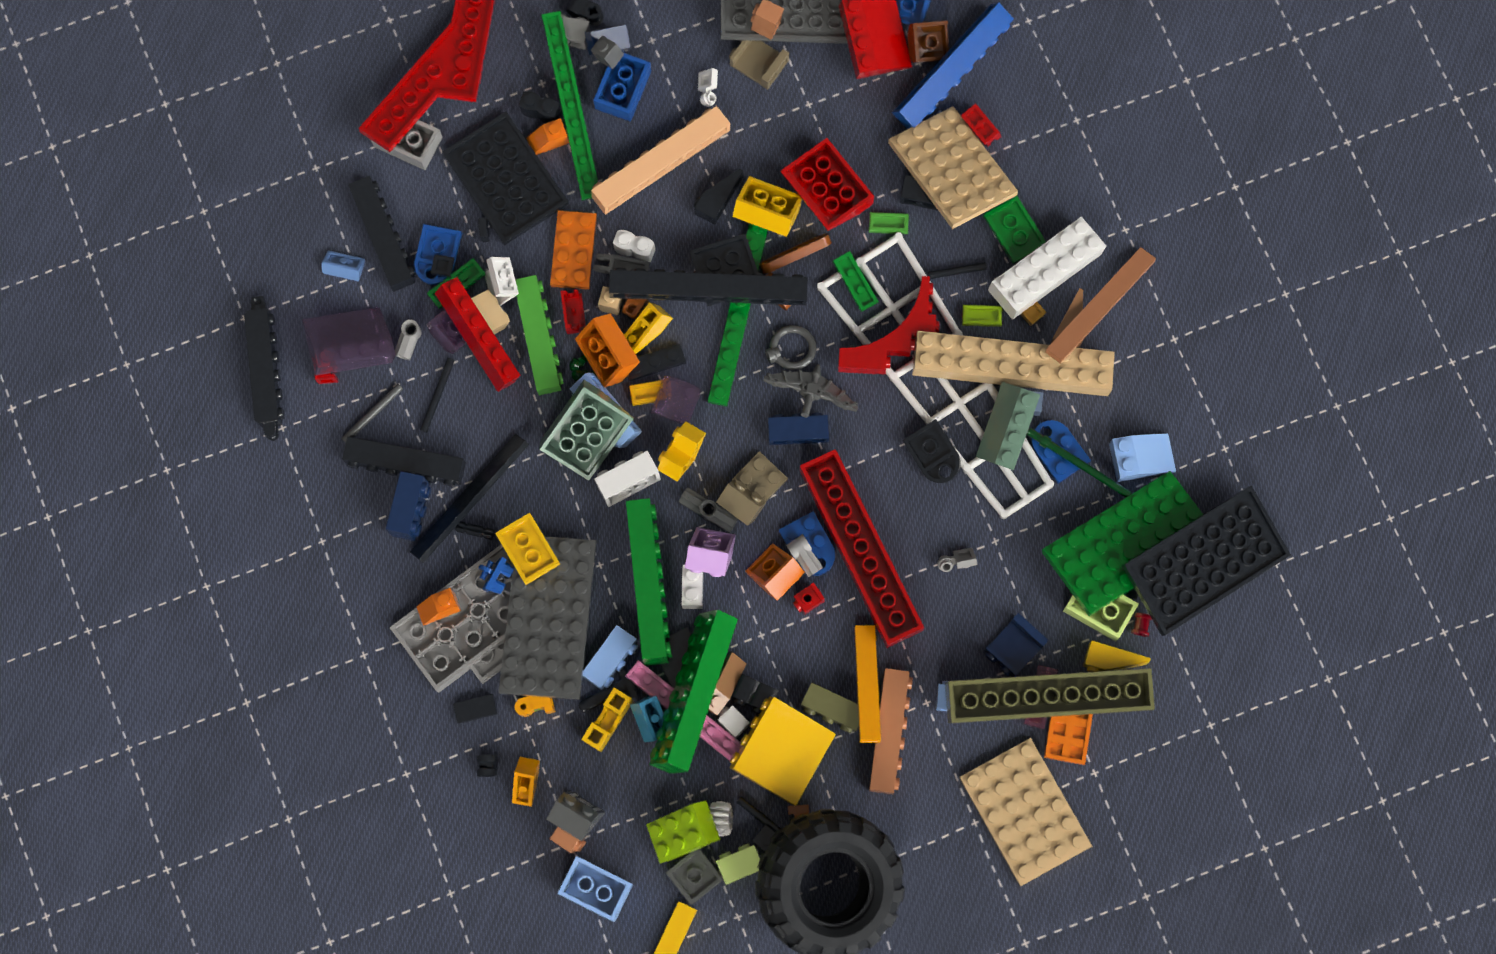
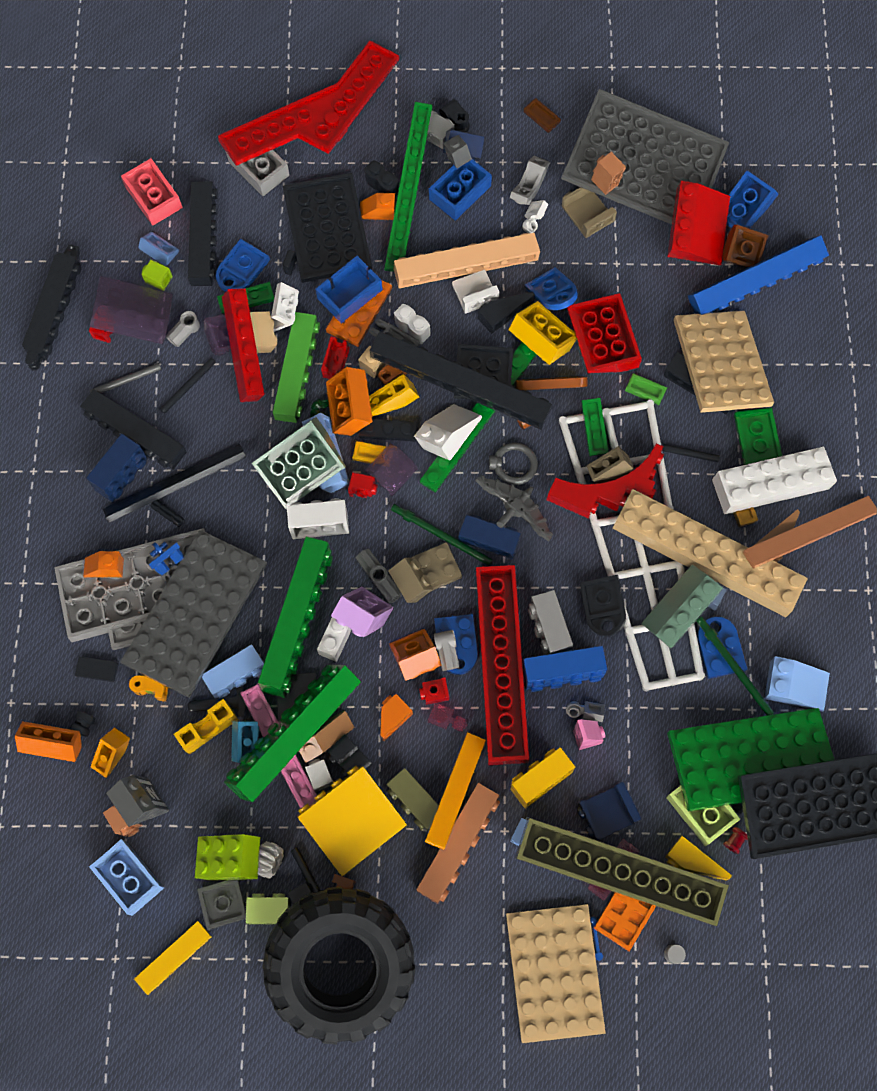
camera: 20 degrees right, 5 degrees down
black tile [431,255,455,278] -> none
yellow plate [495,513,561,585] -> none
yellow brick [657,421,706,482] -> none
red hinge [961,103,1001,146] -> none
lime tile [962,305,1002,327] -> none
none -> orange brick [15,721,82,762]
none -> coral brick [121,158,183,226]
none -> lime brick [142,260,173,291]
none -> blue piece [315,256,383,323]
none -> red brick [348,472,378,498]
none -> orange slope [380,694,413,741]
none -> dark green bar [391,504,493,566]
none -> white slope [414,404,482,460]
none -> clear pink plate [428,703,467,732]
none -> white bracket [452,270,499,314]
none -> light grey arch [510,156,550,205]
none -> yellow brick [510,747,575,809]
none -> blue brick [522,646,607,692]
none -> blue plate [525,267,578,310]
none -> light grey brick [528,590,573,655]
none -> bright pink slope [573,719,605,750]
none -> dark tan brick [587,446,634,484]
none -> blue hinge [590,916,603,961]
none -> light grey piece [664,945,686,964]

